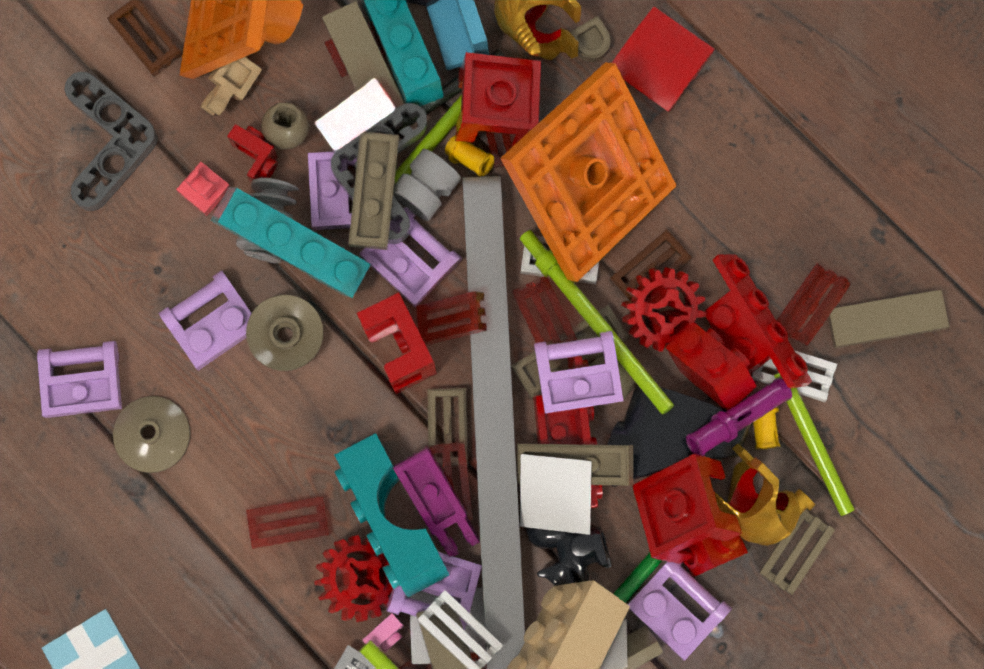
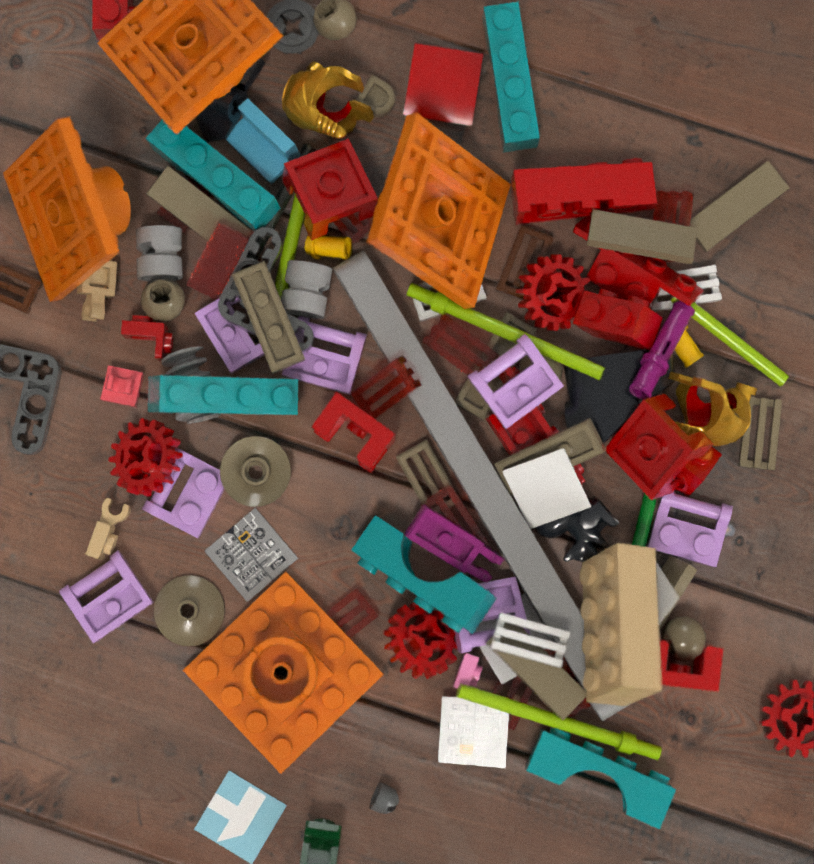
camera: 30 degrees left, 5 degrees up
none -> tan plate [85,498,131,560]
none -> red gear [108,418,183,497]
none -> light grey wheel [136,225,183,282]
none -> orange piece [183,572,384,774]
none -> light grey sticker [204,508,298,602]
none -> teal arch [482,2,540,153]
none -> red wedge [510,158,657,225]
none -> dark tan tile [586,209,698,264]

